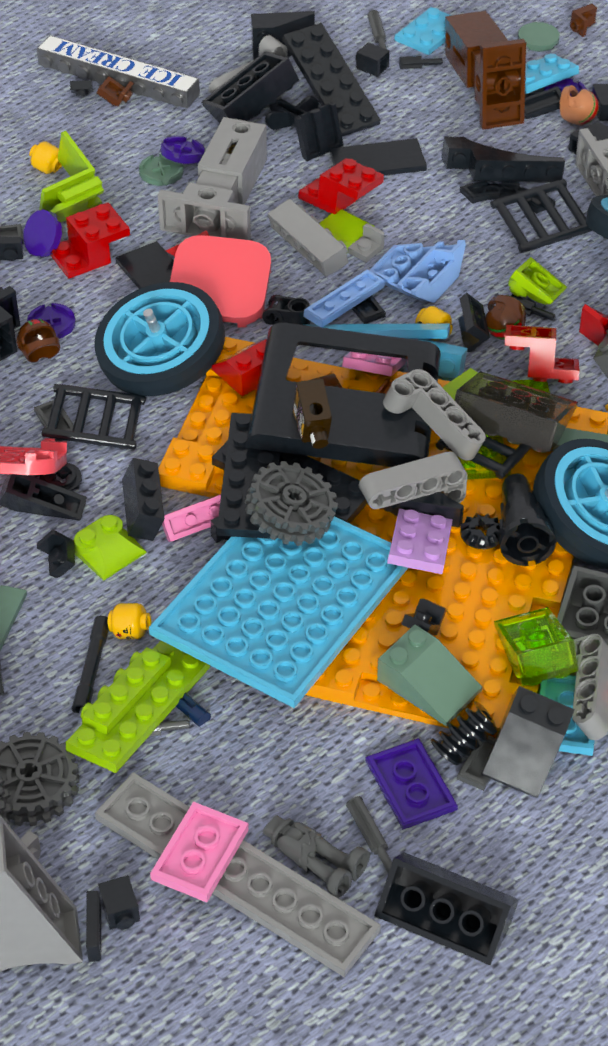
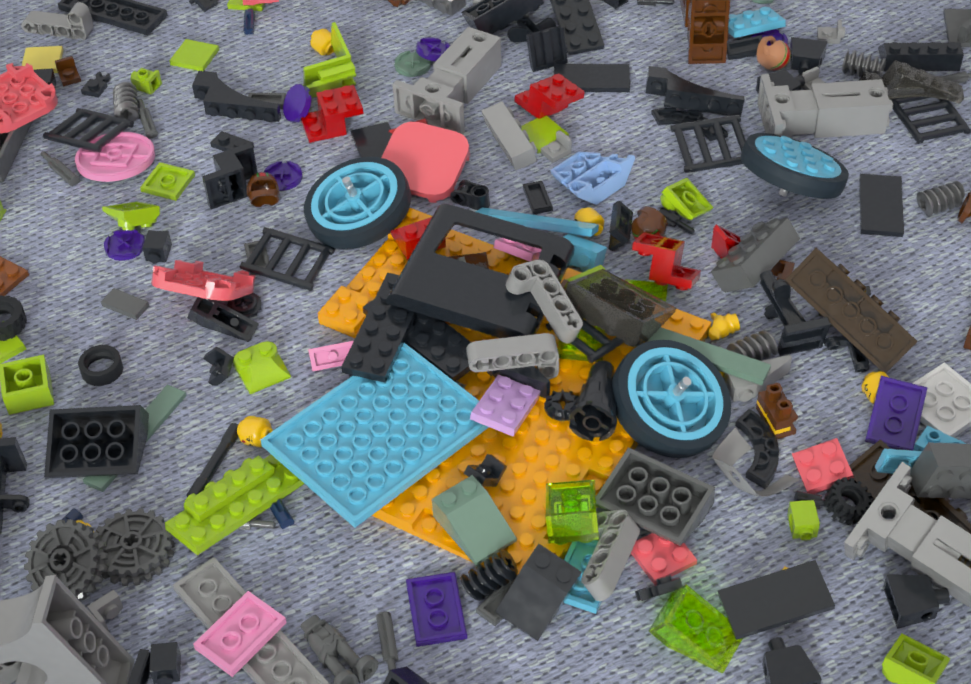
camera: 15 degrees right, 0 degrees up
black brick [122,458,165,541] -> none
dark grey piece [245,461,338,546] -> none
dark brown torso [292,379,332,449] -> none
light blue tile [303,269,385,328] -> none

